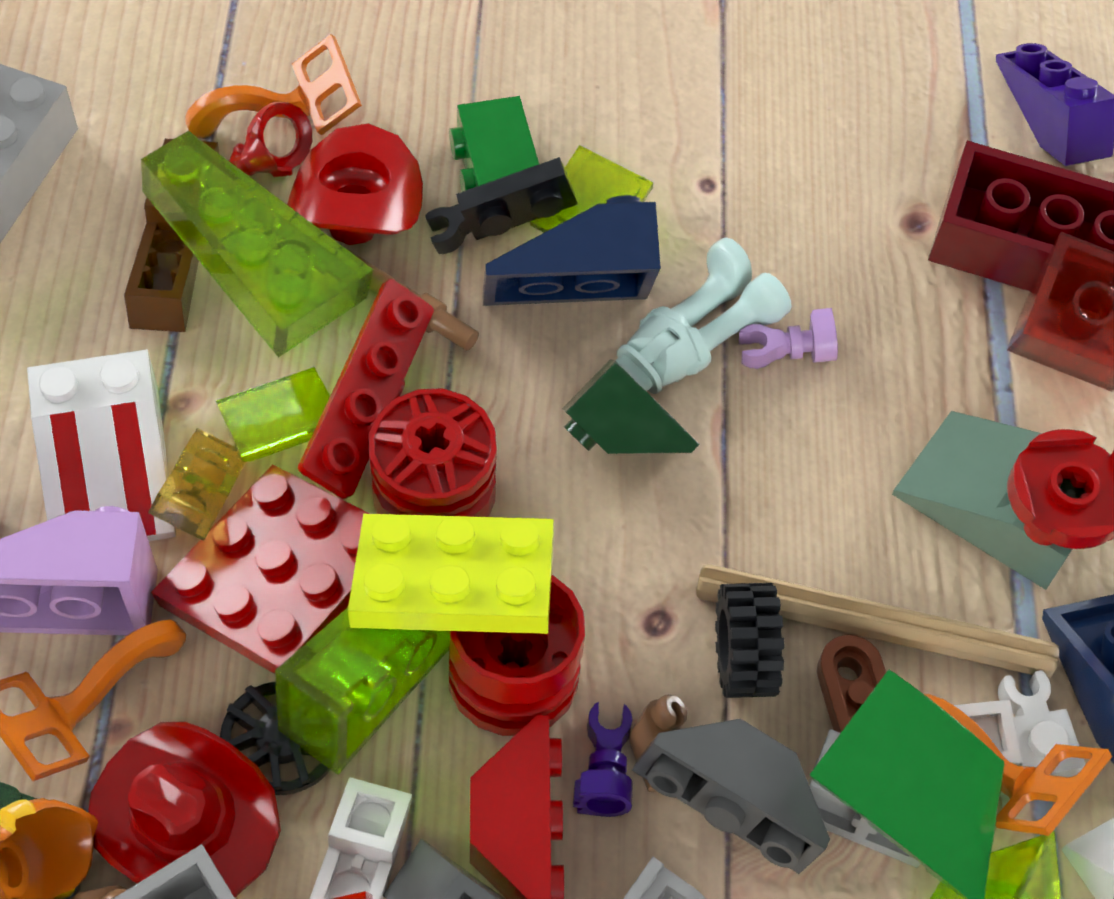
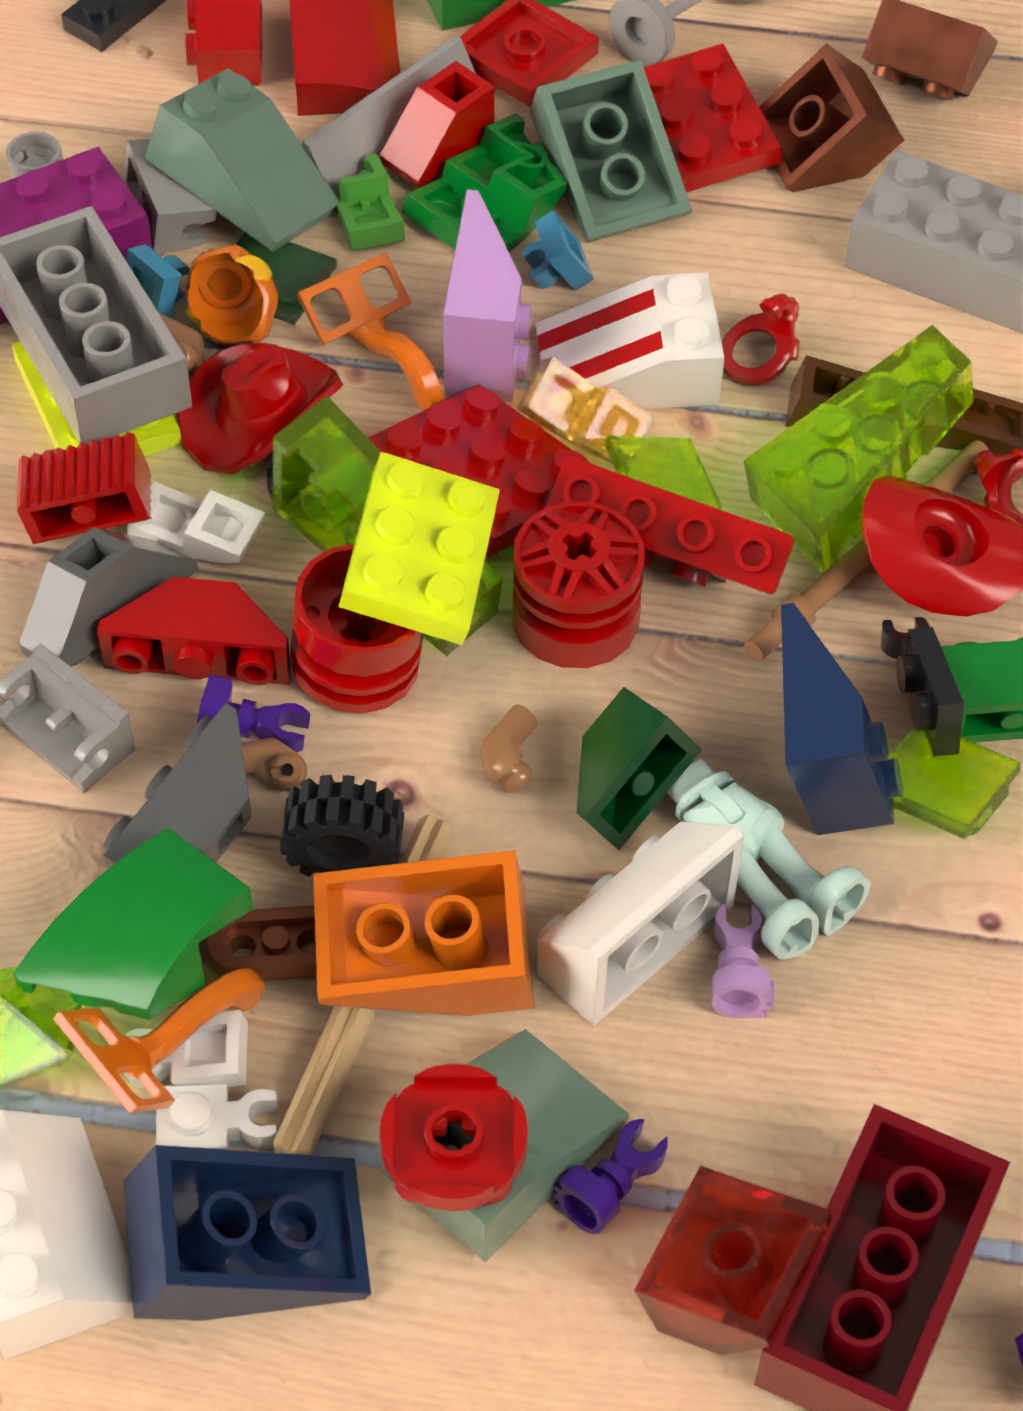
camera: 100 degrees right, 5 degrees down
none -> orange slope [313,850,535,1016]
none -> medium nougat arm [480,704,538,793]
none -> white slope [536,821,745,1026]
none -> dark purple piece [551,1119,668,1234]
none -> red piece [722,294,800,386]

